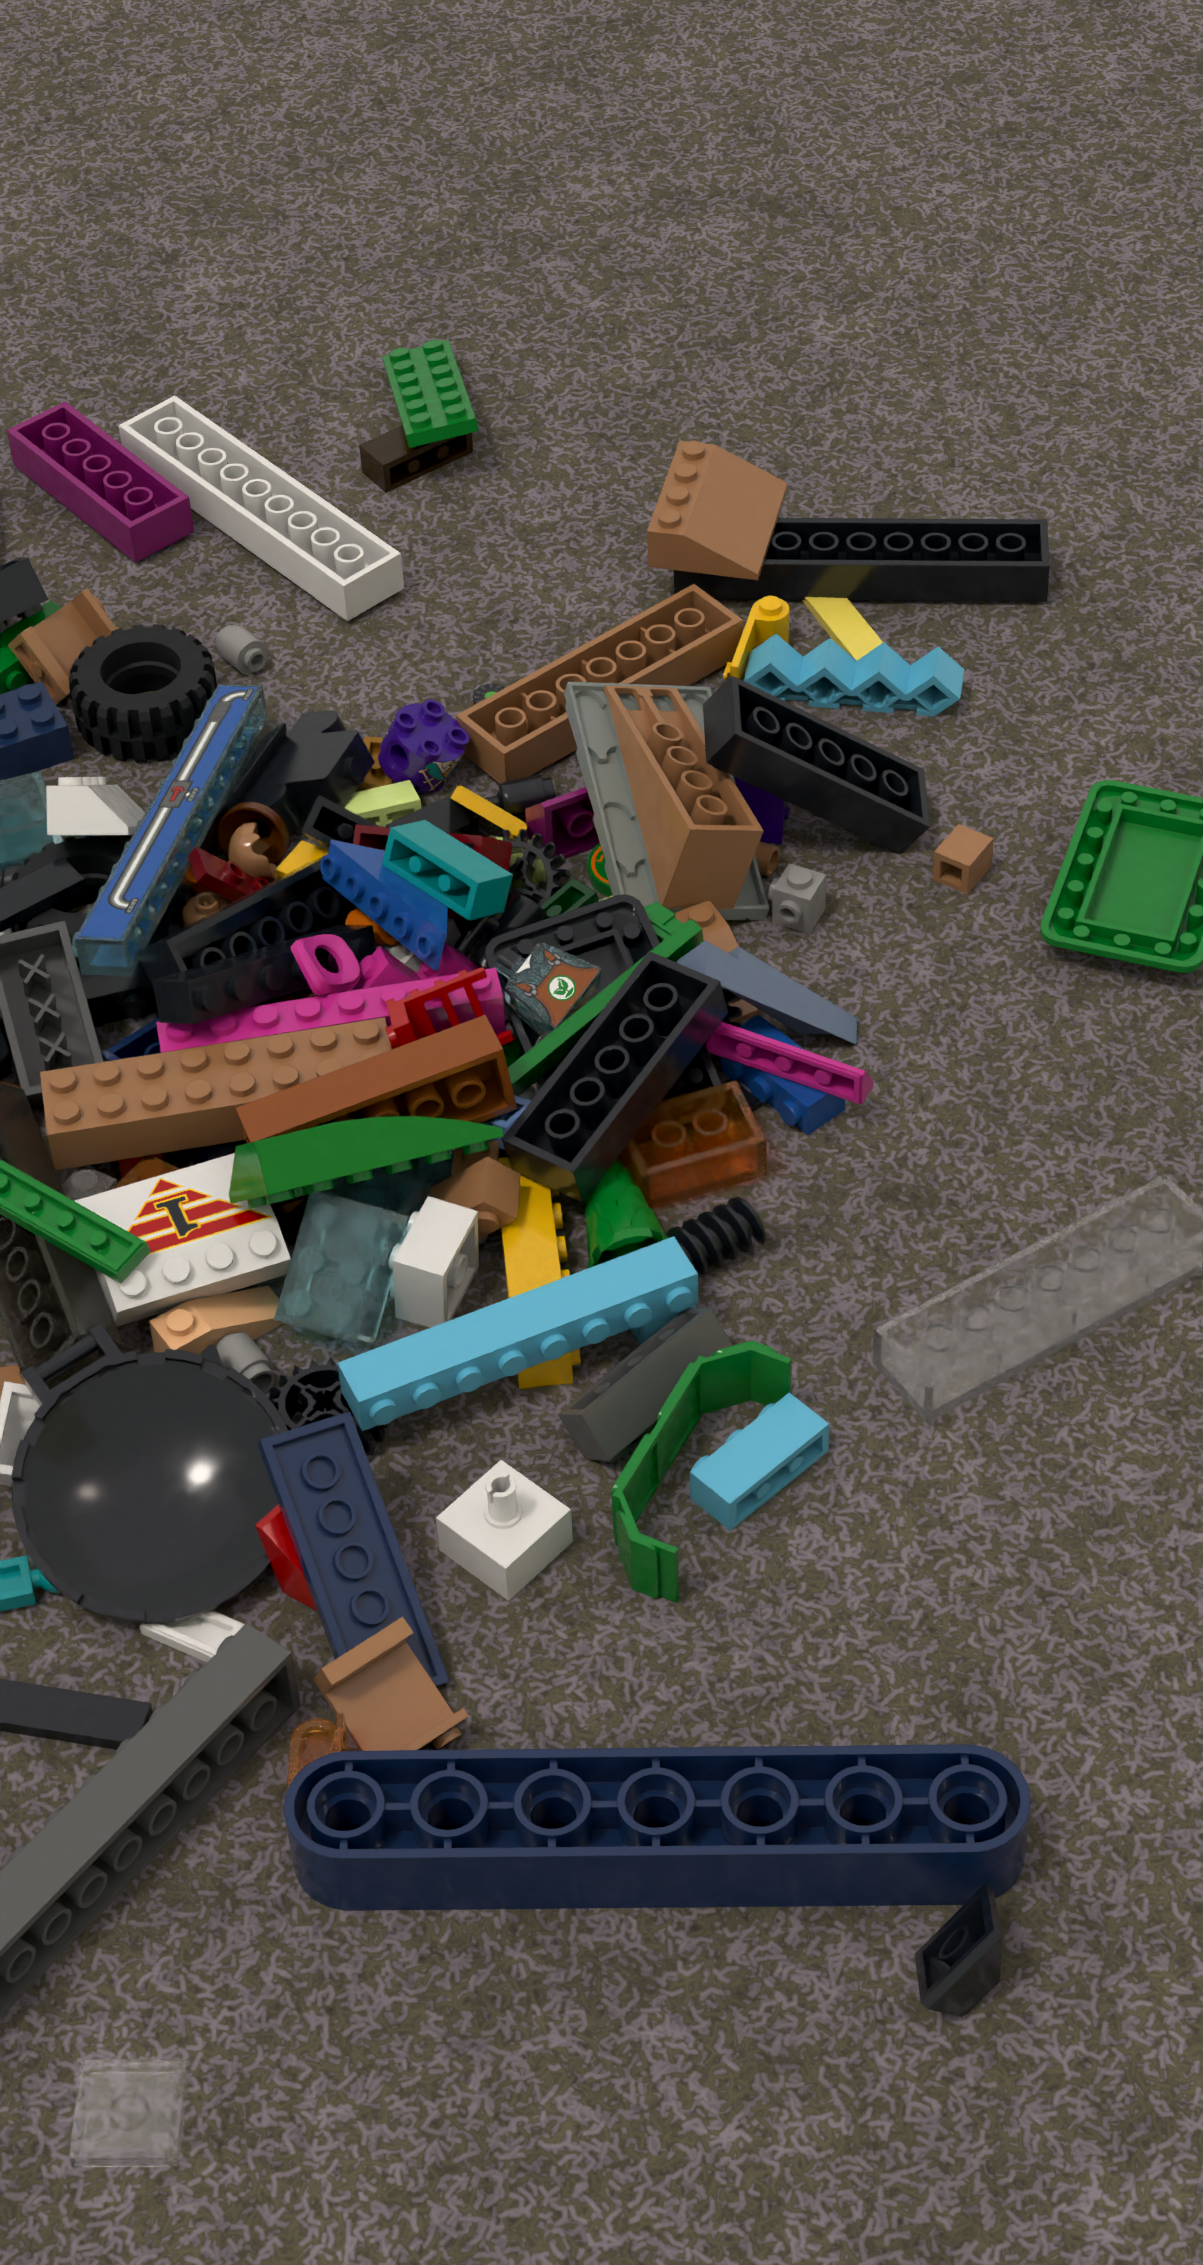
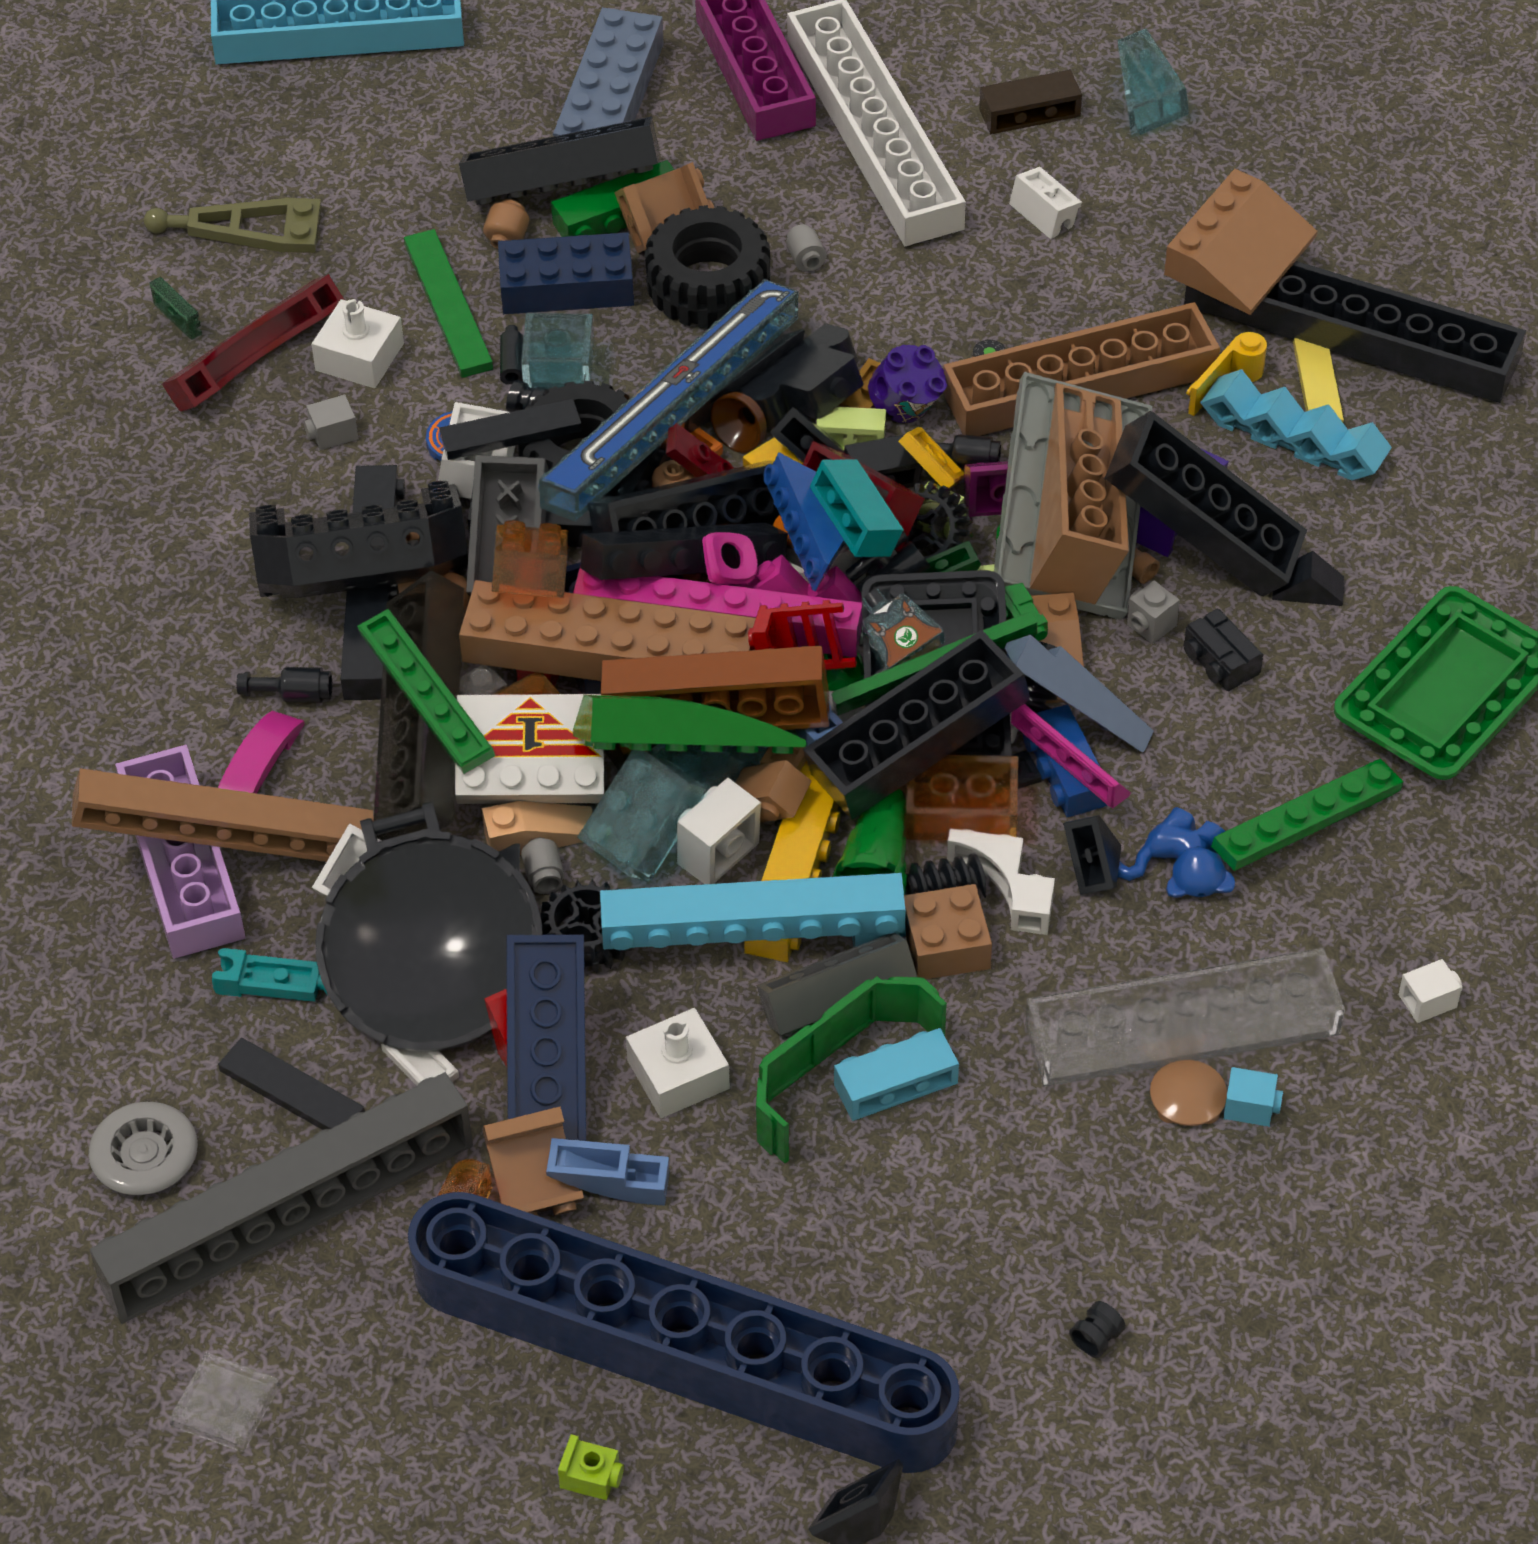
camera: 20 degrees right, 5 degrees up
white slope [46,777,148,835] -> none
medium nougat hair [228,822,277,882] -> none
green plate [382,339,479,448] -> none
medium nougat brick [933,824,994,894] -> none
none -> clear orange brick [491,520,567,598]
none -> medium blue slope [546,1138,670,1206]
none -> lime brick [558,1434,624,1501]
none -> medium nougat brick [904,884,992,979]
none -> white arch [947,829,1055,935]
none -> white hinge [1009,167,1082,239]
none -> black slope [1063,815,1121,895]
none -> black wheel [1069,1301,1126,1358]
none -> clear light blue wedge [1117,28,1189,137]
none -> blue animal [1118,807,1236,898]
none -> medium nougat dish [1150,1060,1227,1126]
none -> black brick [1183,608,1263,692]
none -> green plate [1211,758,1404,871]
none -> medium azure brick [1223,1067,1283,1127]
none -> black slope [1272,551,1344,606]

